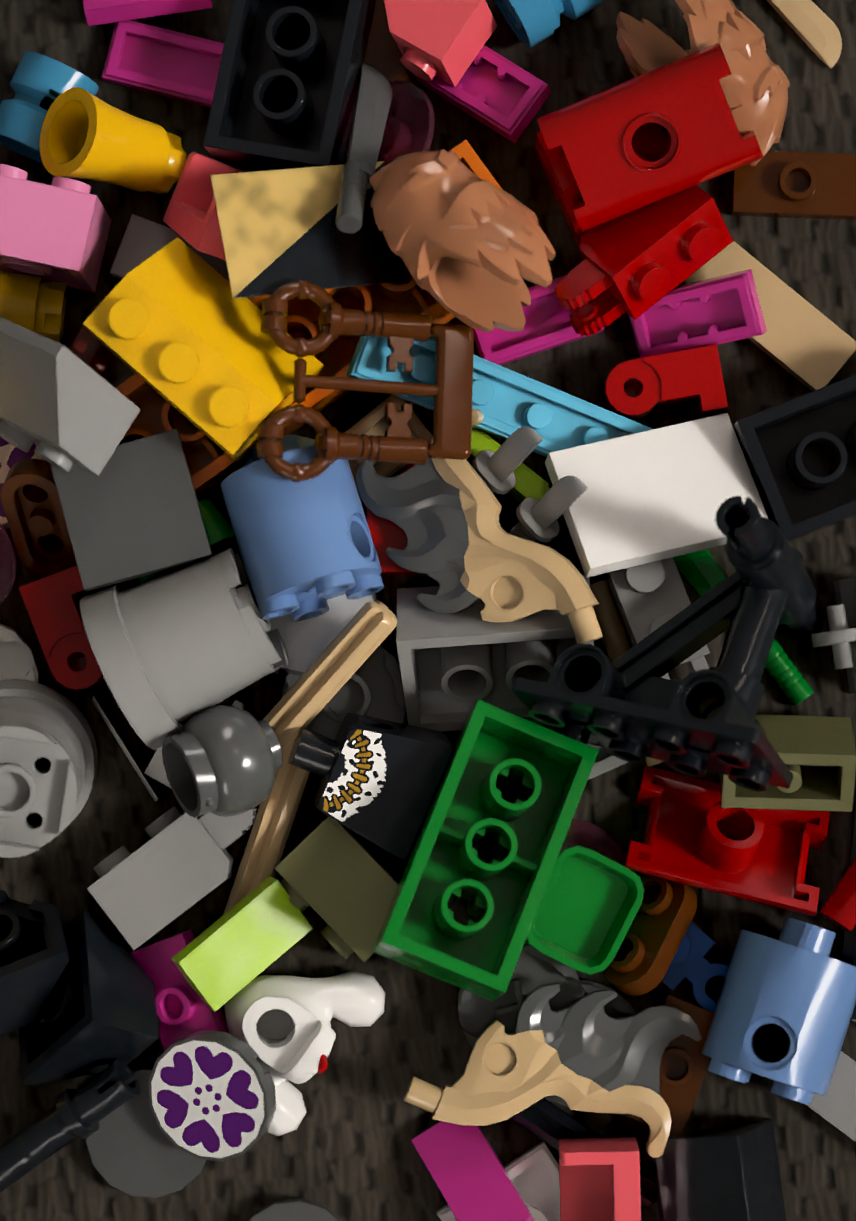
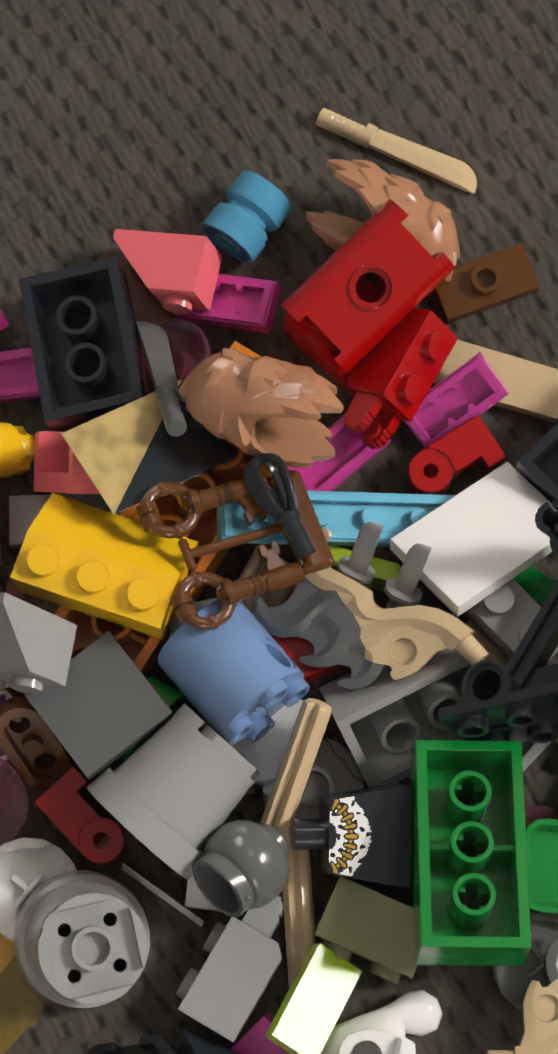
camera: 20 degrees left, 10 degrees down
none -> black piece [244,453,316,561]

